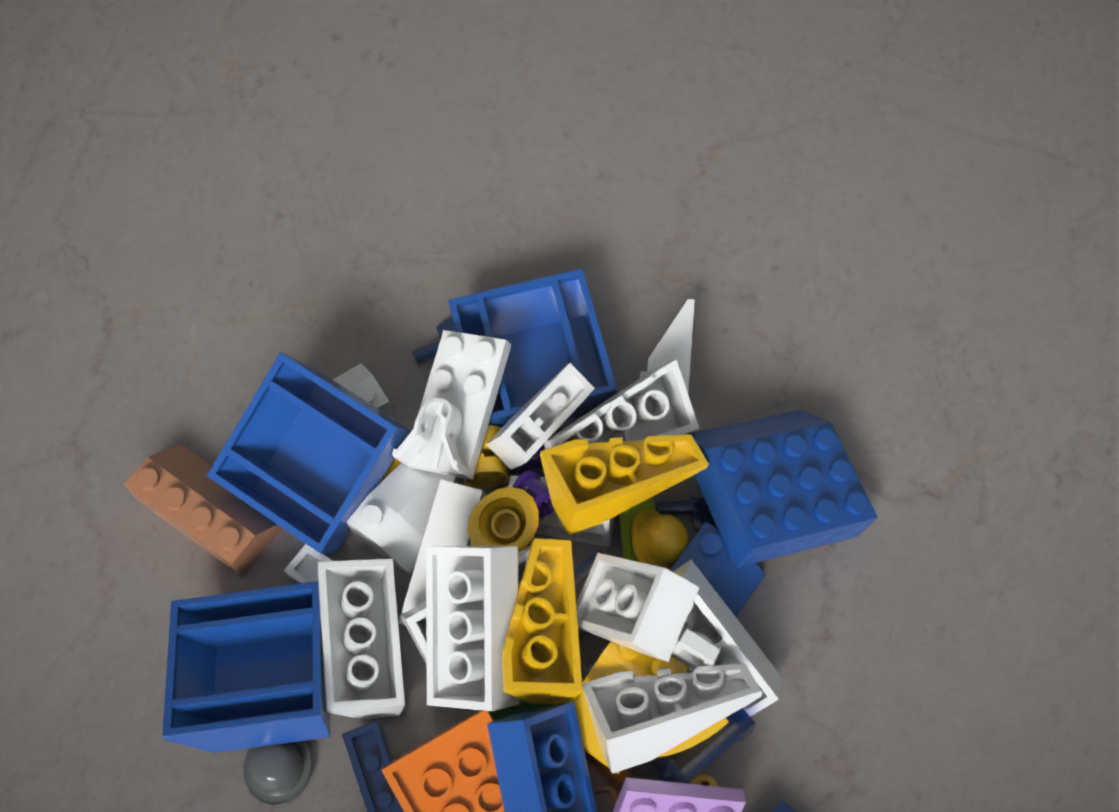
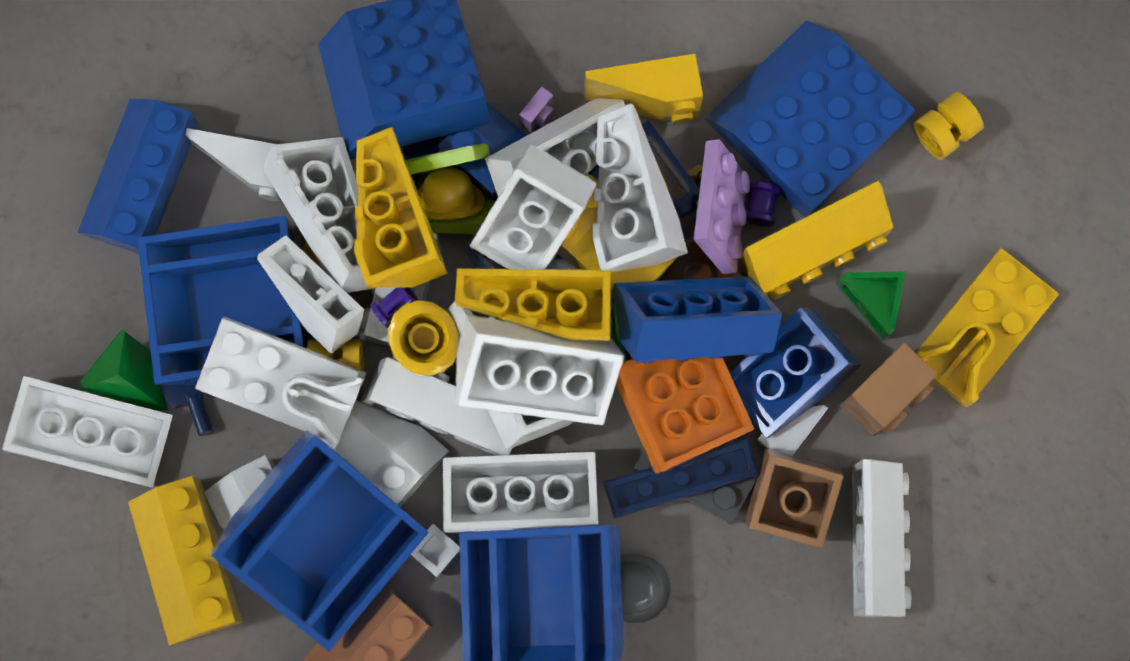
camera: 90 degrees left, 15 degrees up
white plate [672,628,721,669] -> none
none -> white plate [2,376,173,488]
none -> green slope [75,329,168,410]
none -> blue slope [78,99,199,254]
none -> yellow slope [128,476,243,646]
none -> lime tile [354,143,490,177]
none -> lavender plate [519,86,555,133]
none -> yellow slope [585,54,703,125]

